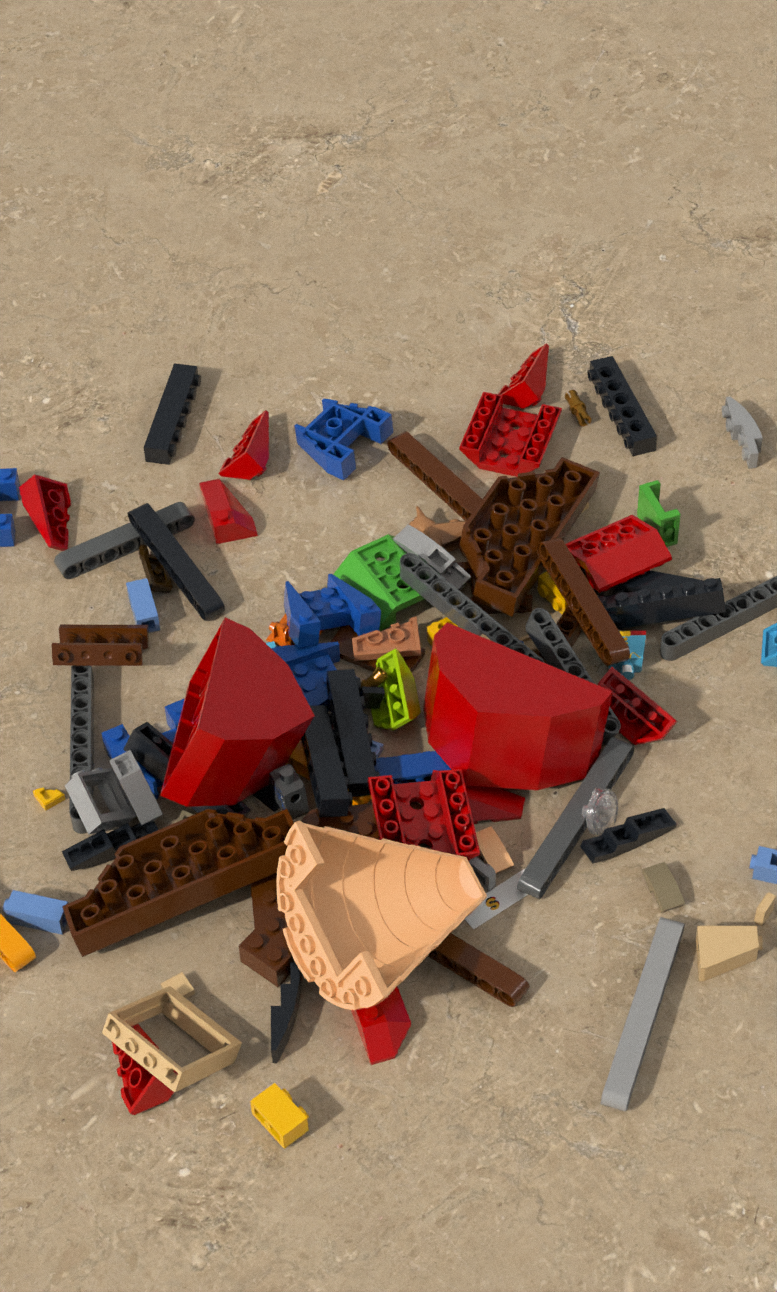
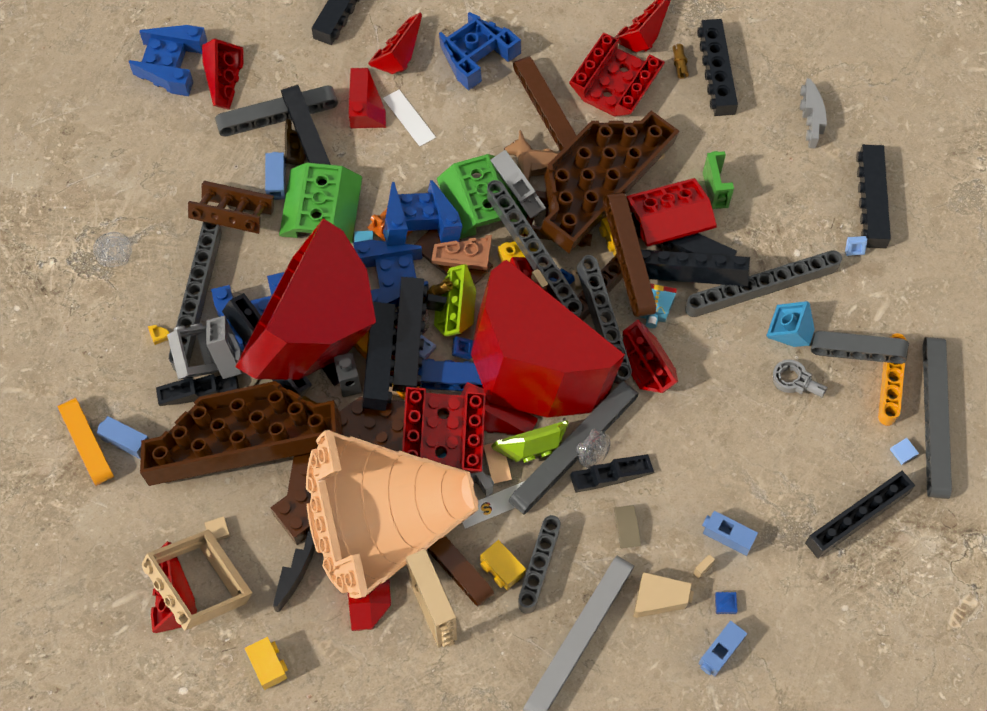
camera: 10 degrees right, 15 degrees up
none -> bright green slope [279,163,362,243]
none -> white sticker [383,90,436,146]
none -> tan window [406,549,457,648]
none -> blue tile [452,336,473,360]
none -> yellow brick [480,539,526,591]
none -> lime wedge [491,420,569,463]
none -> dark grey beam [518,515,561,614]

